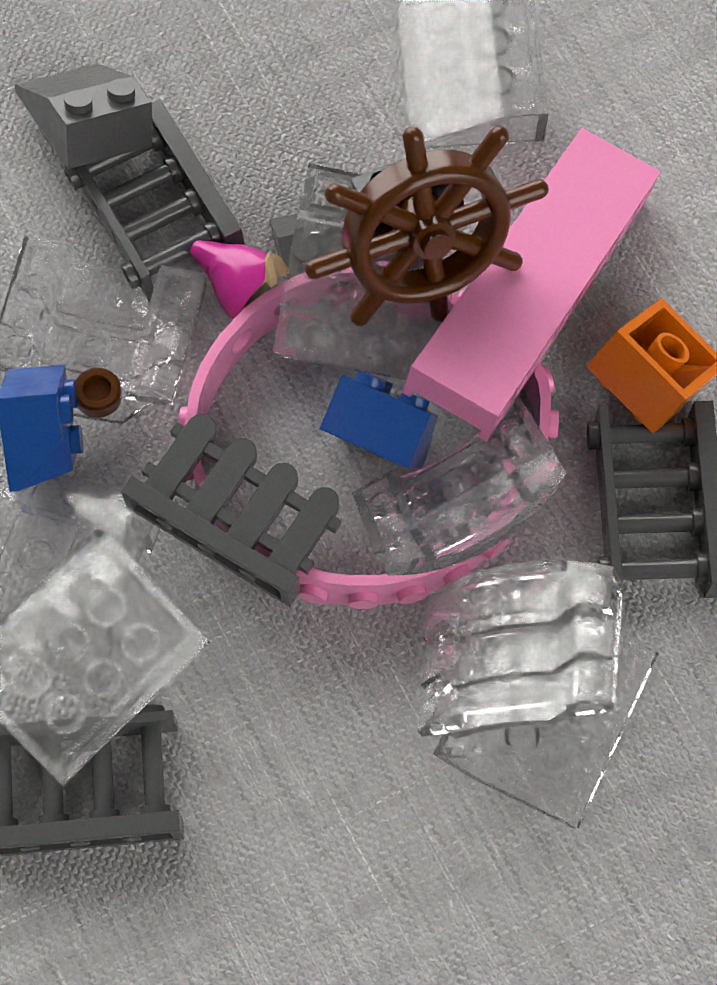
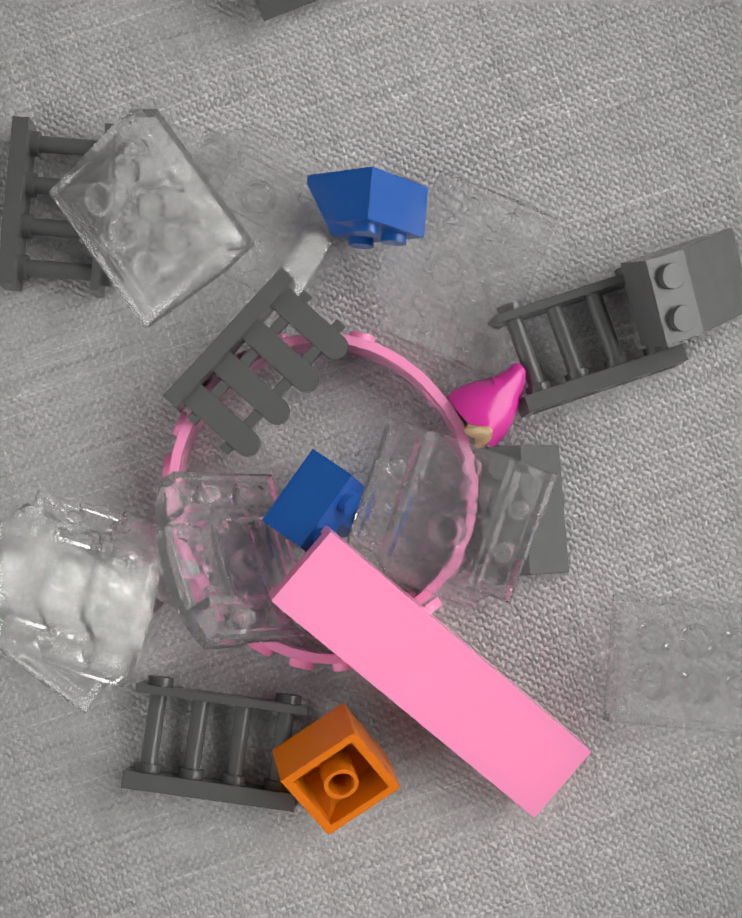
camera: 100 degrees right, 15 degrees up
reddish brown tile [75,368,122,418] -> none
reddish brown brick [305,125,549,326] -> none

